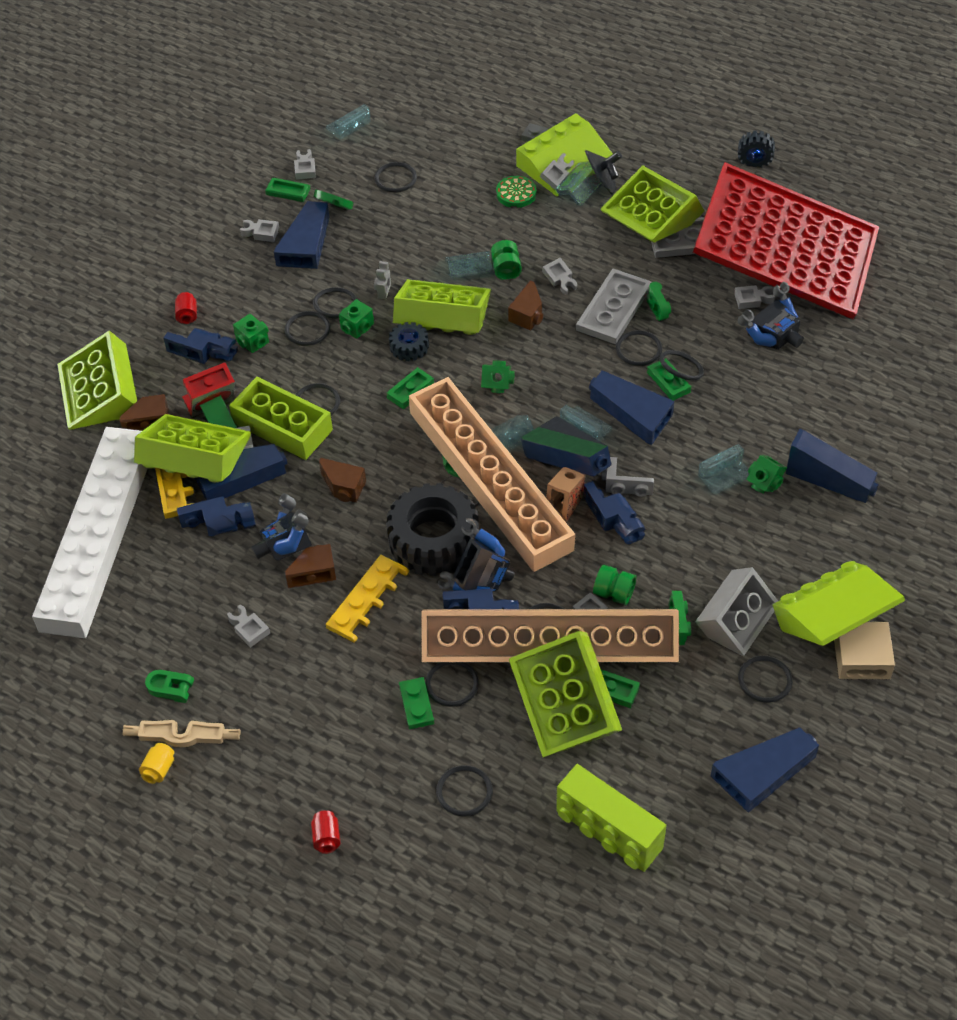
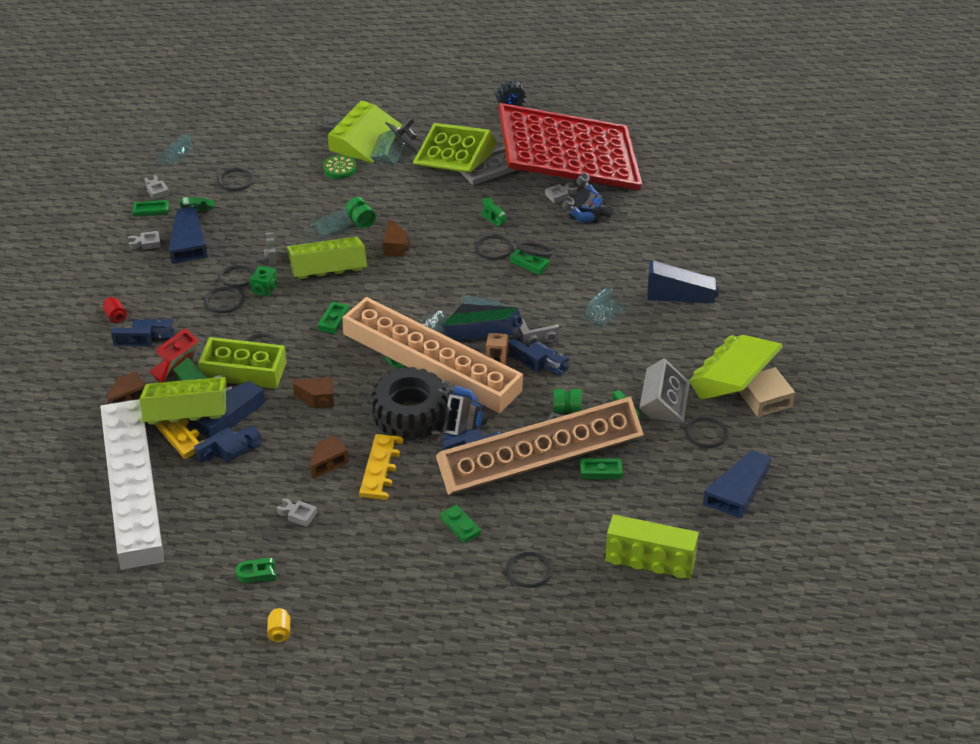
camera: 25 degrees left, 10 degrees down
lime slope [58,331,137,430] -> none
tan piece [123,720,241,747] -> none
green brick [233,314,269,353] -> none
torso [251,493,312,561] -> none
red brick [311,811,341,854] -> none
black wheel [389,322,429,362] -> none
black tyre [425,662,479,706] -> none
green brick [481,360,515,393] -> none
lime slope [509,631,622,757] -> none
light grey plate [540,153,574,190] -> none
light grey plate [542,258,577,295] -> none
light grey plate [576,269,651,344] -> none
dark blue slope [589,370,674,445] -> none
green brick [746,455,787,493] -> none

